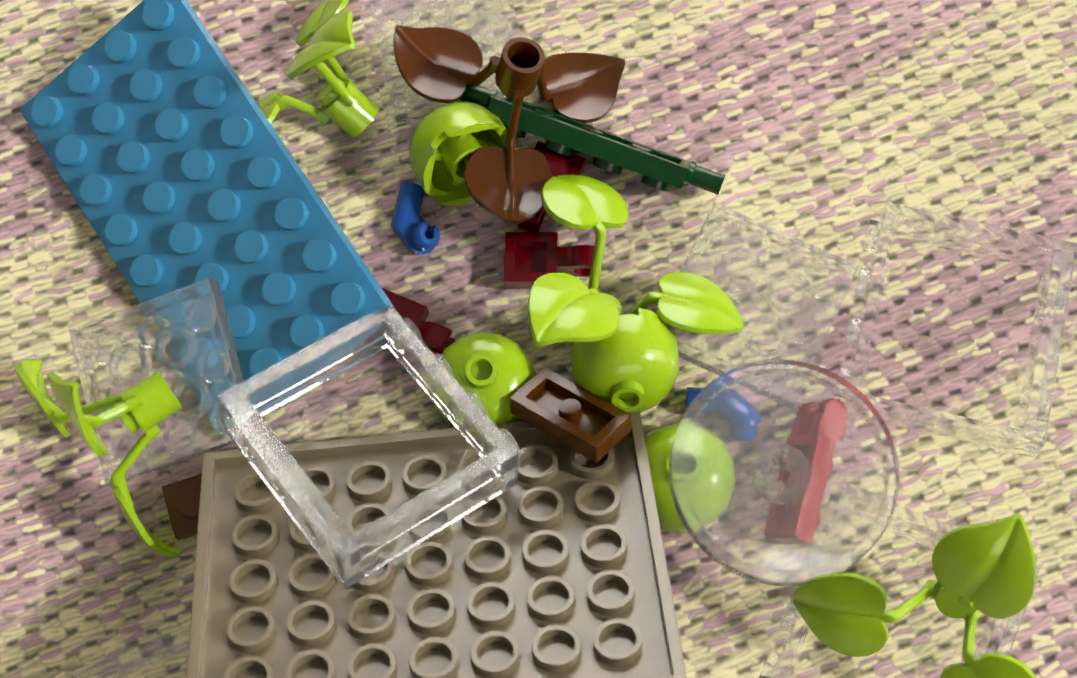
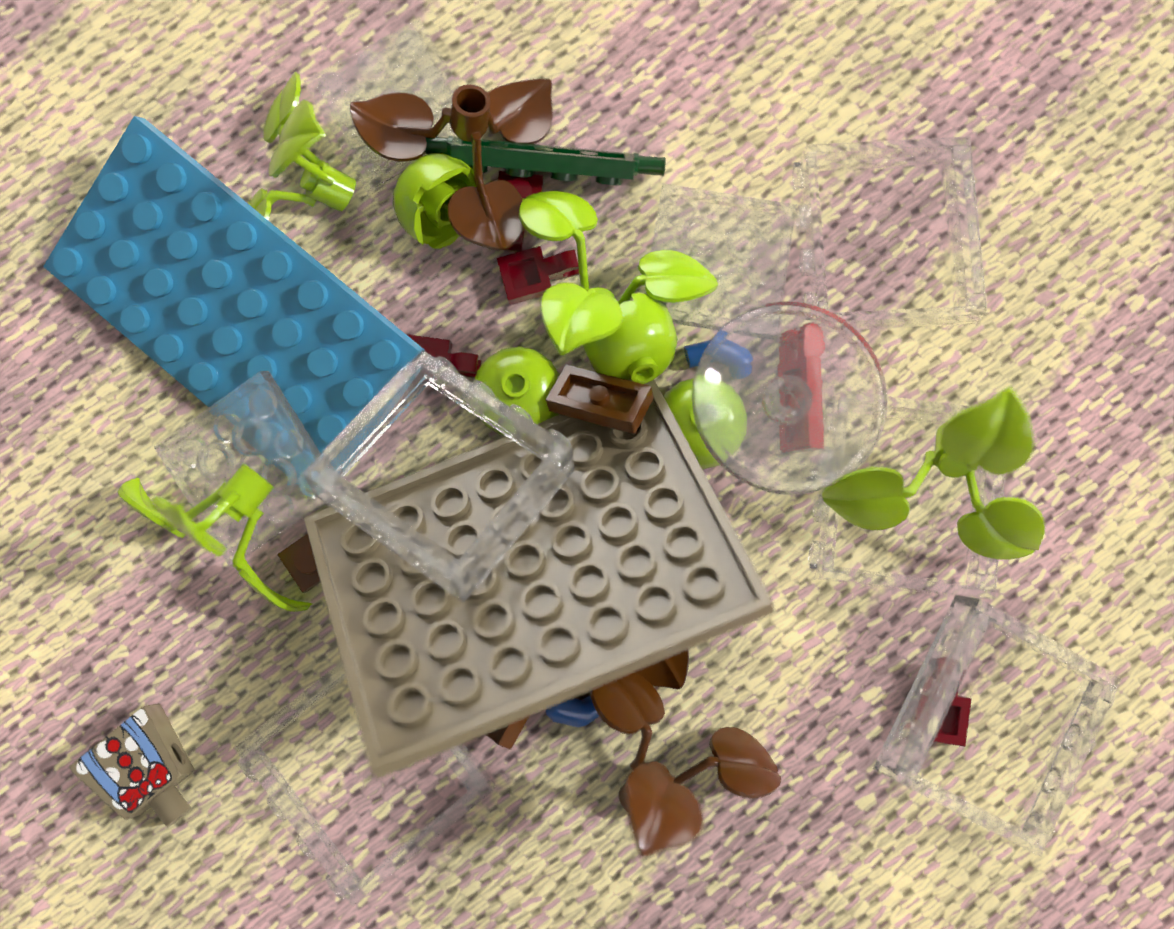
camera: 20 degrees left, 10 degrees up
blue arm [391,182,440,254] -> none

